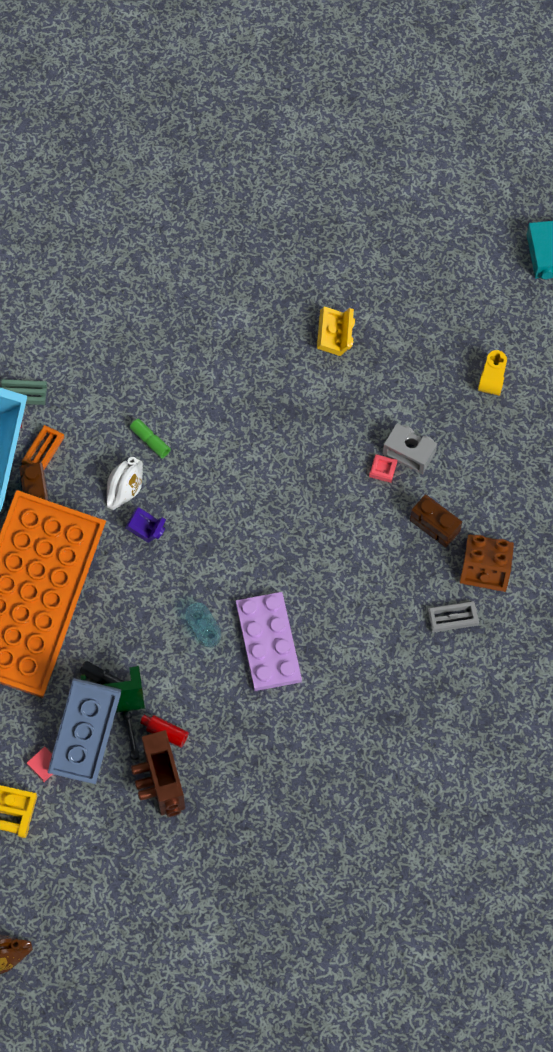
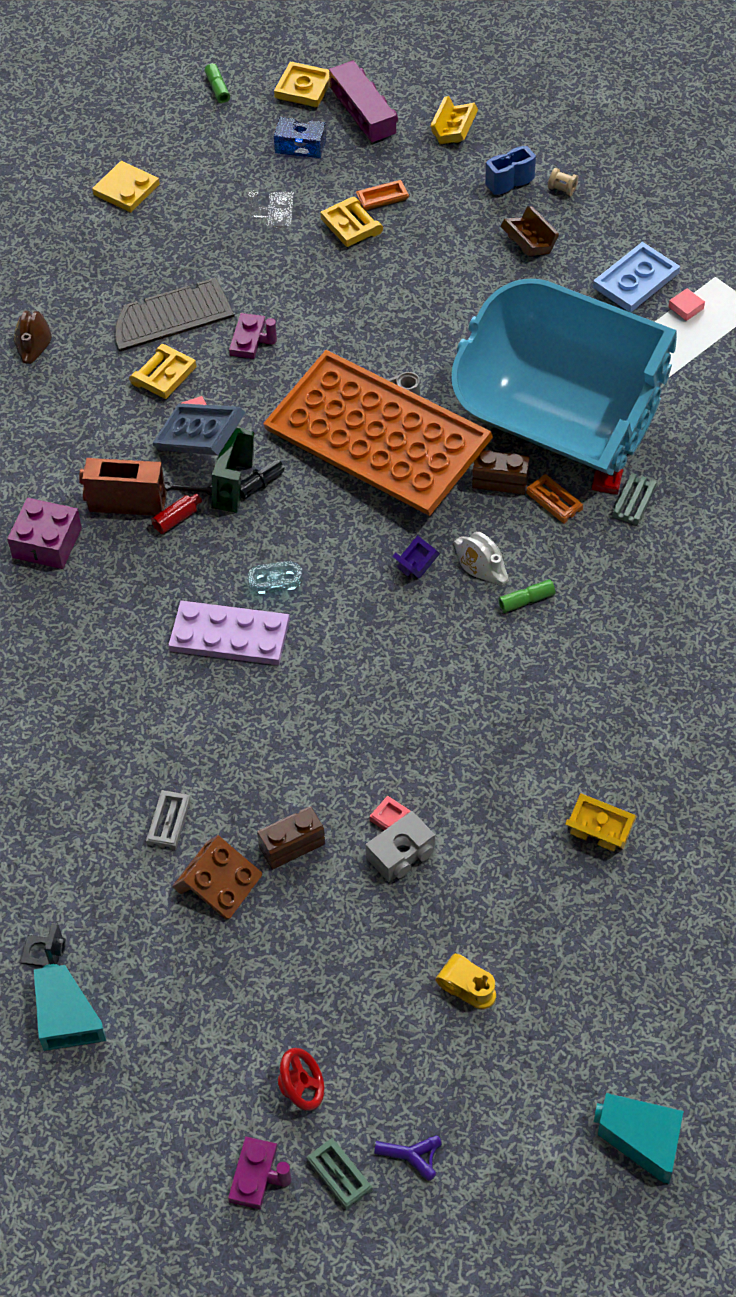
camera: 115 degrees right, 10 degrees down
none -> magenta brick [7,497,82,569]

